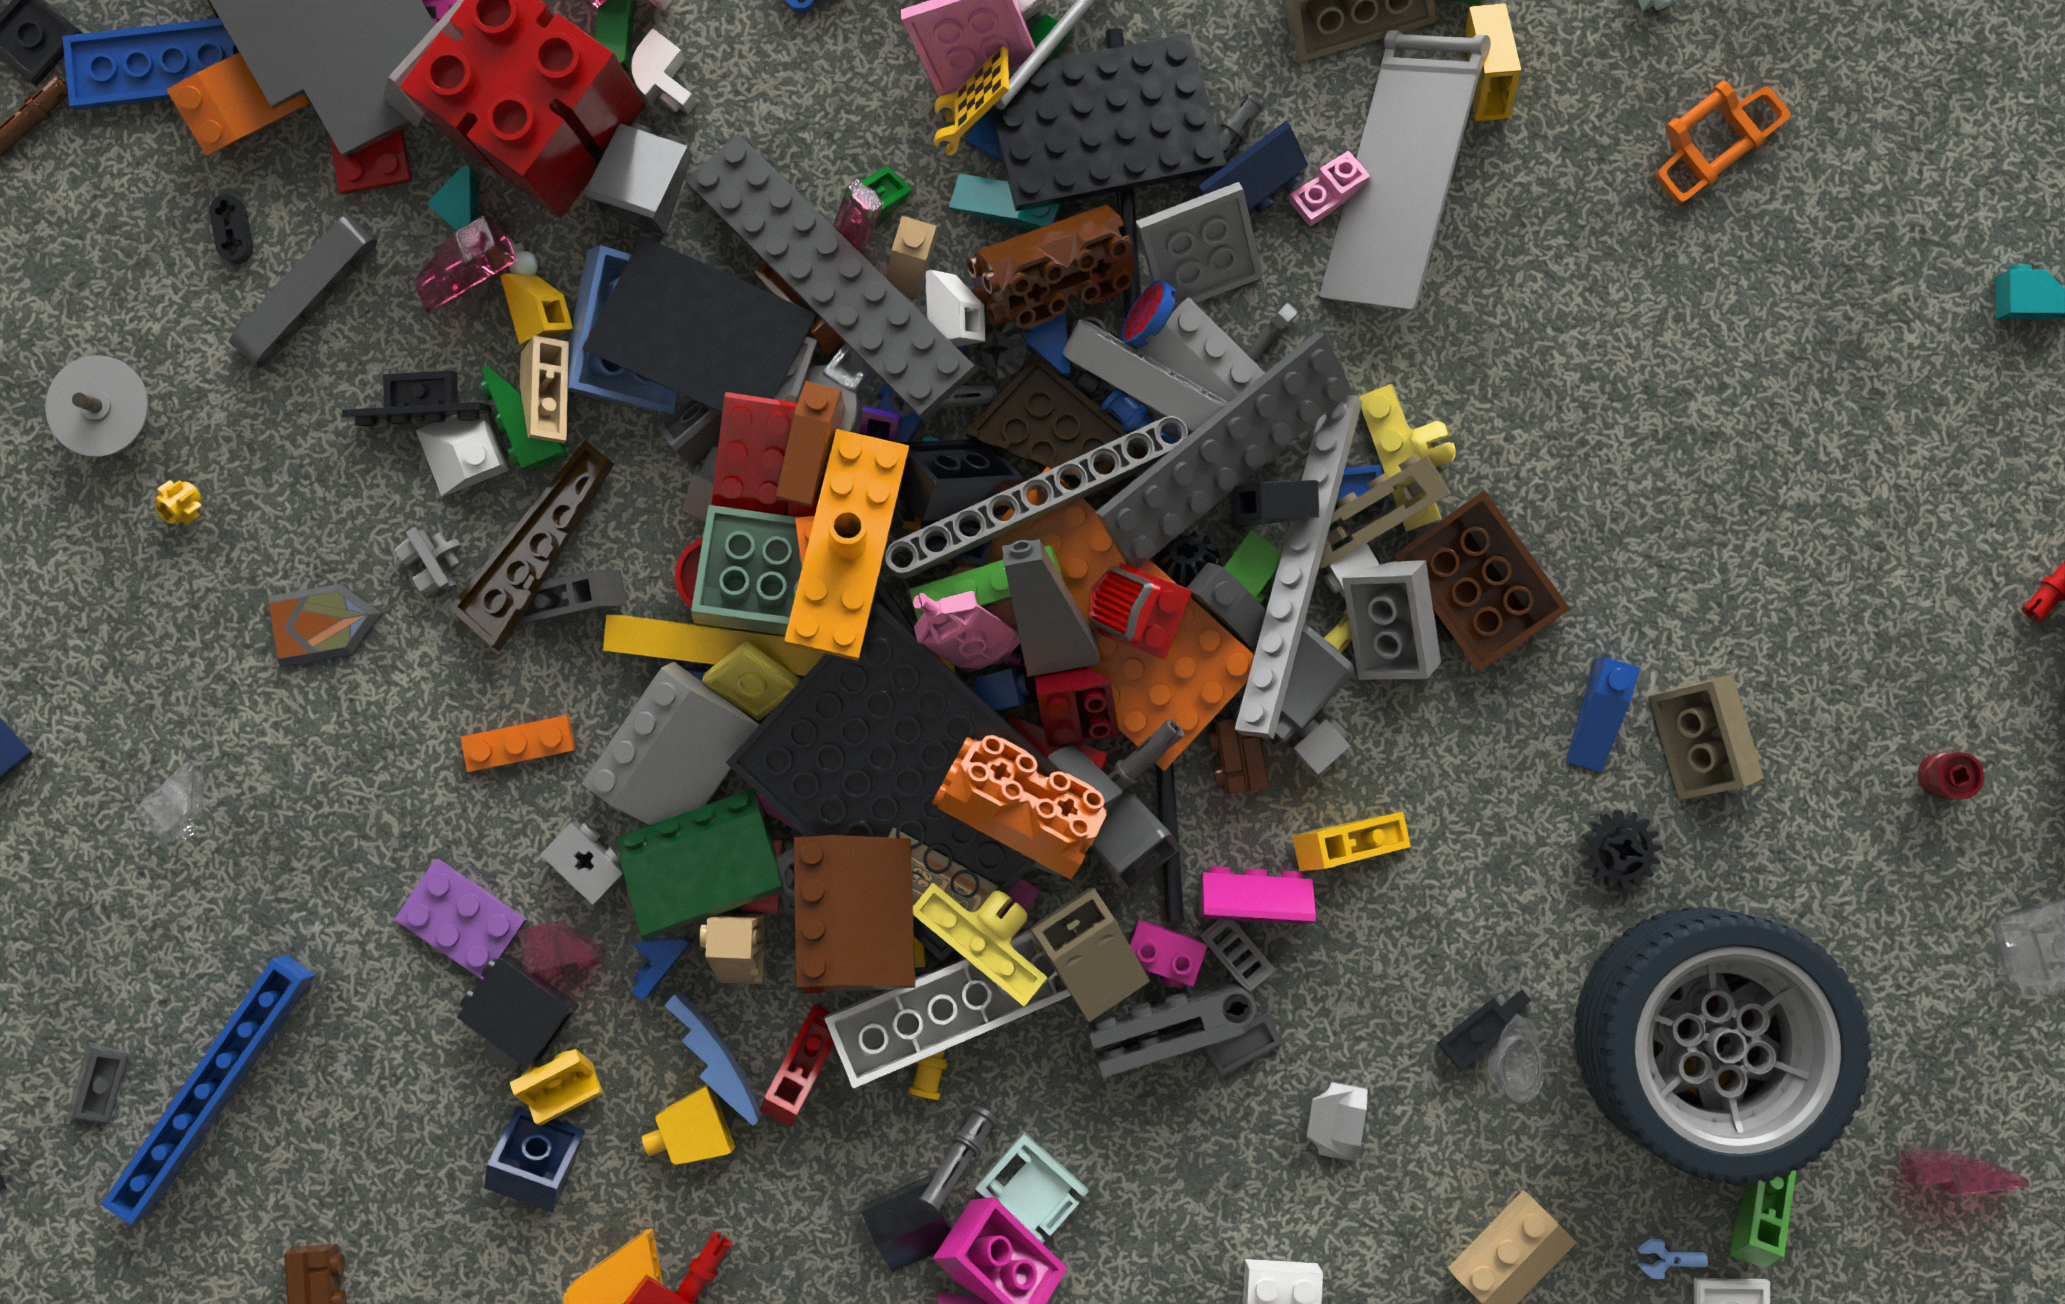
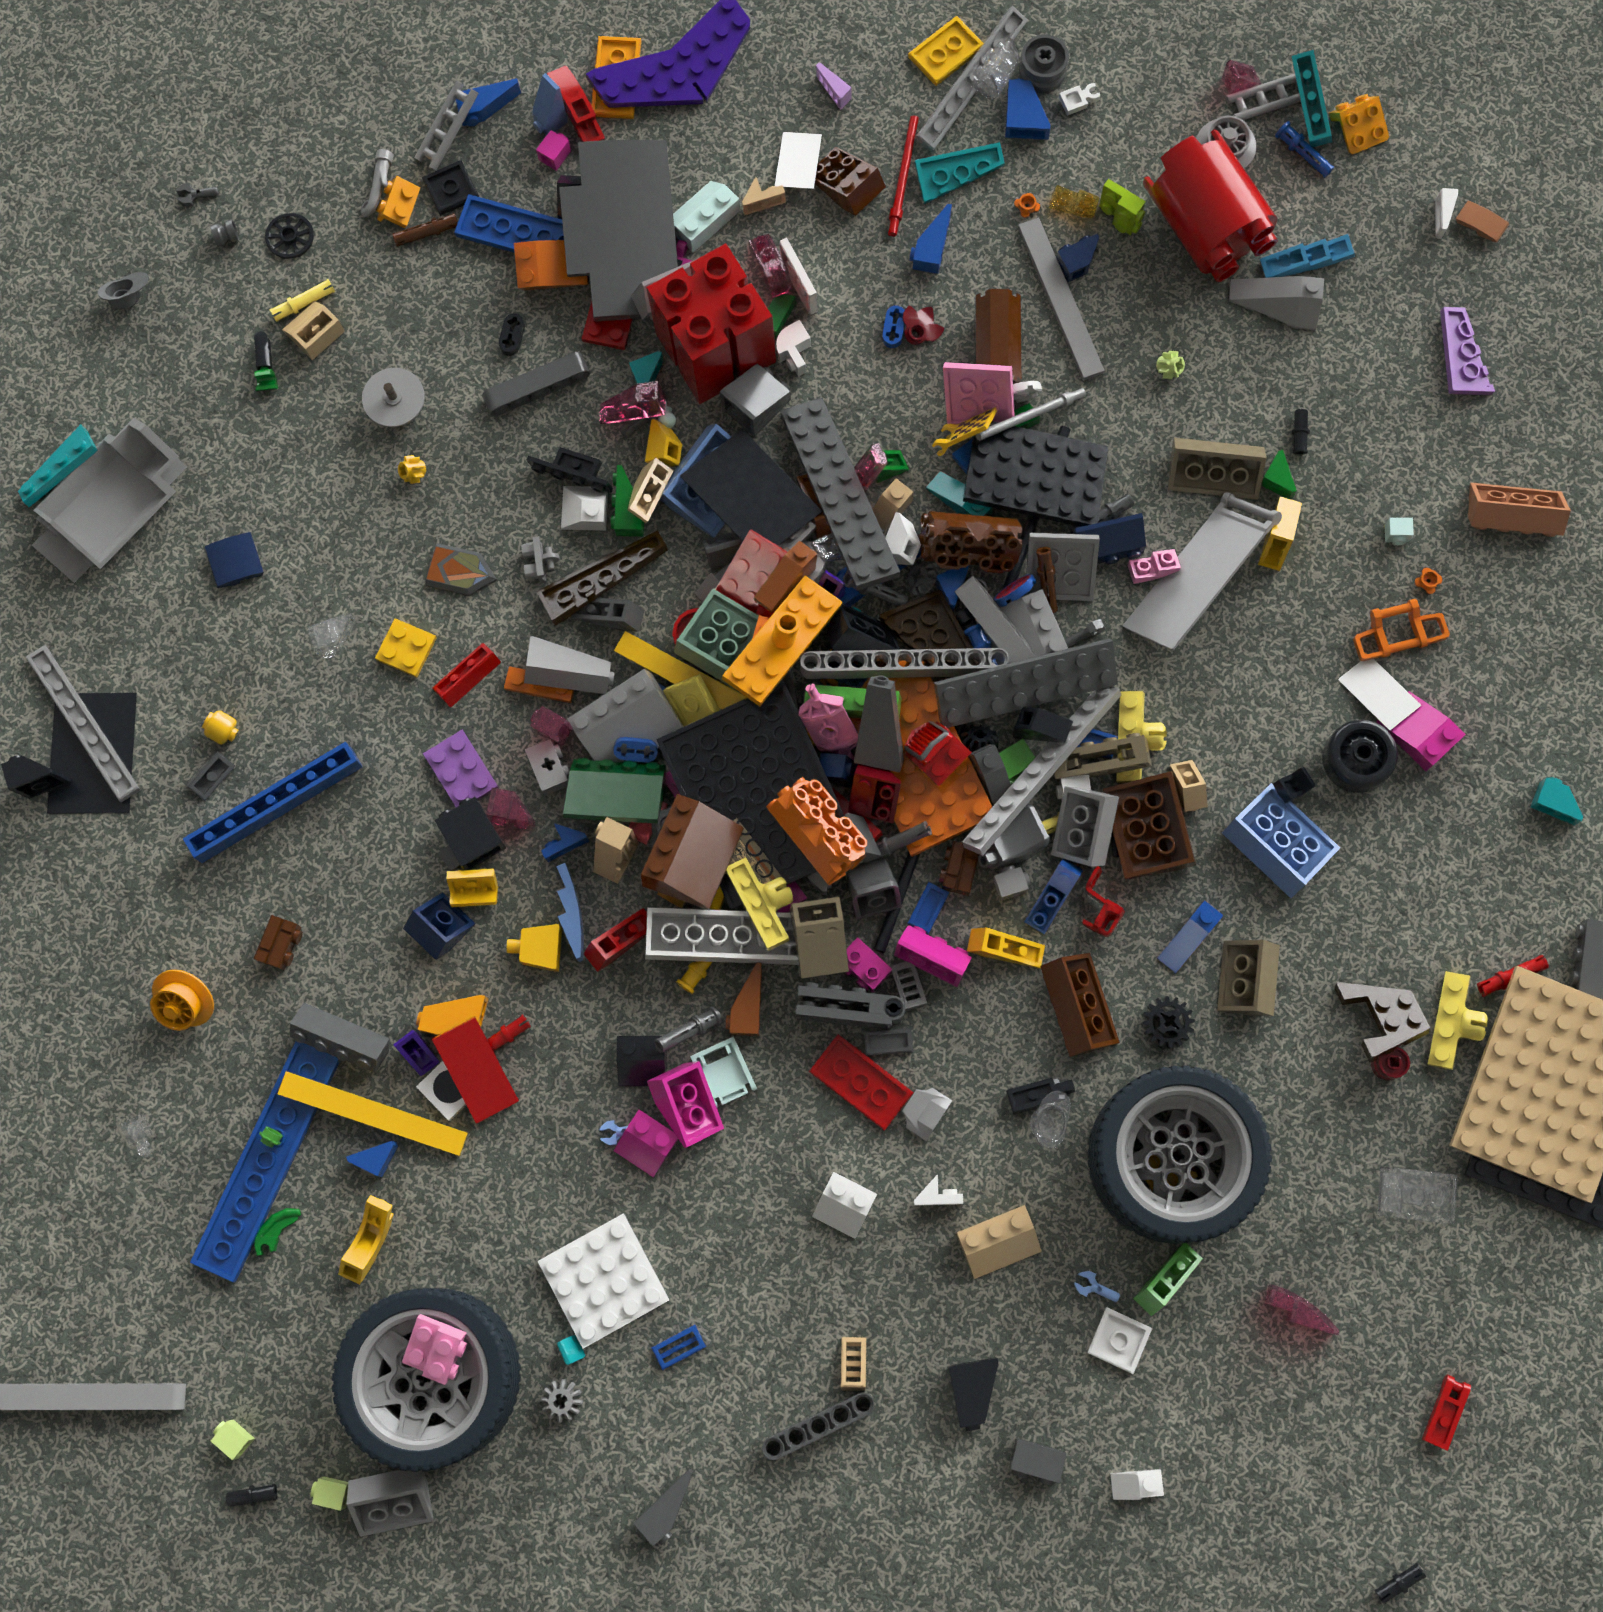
camera: 30 degrees right, 10 degrees down
none -> yellow head [202,711,239,745]
none -> yellow plate [375,618,437,678]
none -> red slope [432,643,501,707]
none -> light grey slope [524,636,614,694]
none -> clear pink piece [530,706,573,746]
none -> blue beam [613,737,658,762]
none -> dark orange slope [726,962,762,1036]
none -> red tile [809,1034,914,1131]
none -> blue tile [907,882,950,934]
none -> white slope [914,1175,963,1206]
none -> blue slope [1024,859,1083,934]
none -> reddish brown pin [1036,547,1058,613]
none -> reddish brown slope [1040,953,1120,1057]
none -> red piece [1082,866,1125,937]
none -> tan slope [1170,760,1208,812]
none -> medium blue slope [1222,783,1340,898]
none -> black bracket [1273,767,1316,804]
none -> black wheel [1322,720,1398,793]
none -> wing [1334,982,1430,1063]
none -> white sticker [1338,659,1421,730]
none -> dark pink slope [1376,691,1466,771]
none -> orange plate [1415,568,1442,594]
none -> light yellow plate [1428,971,1488,1070]

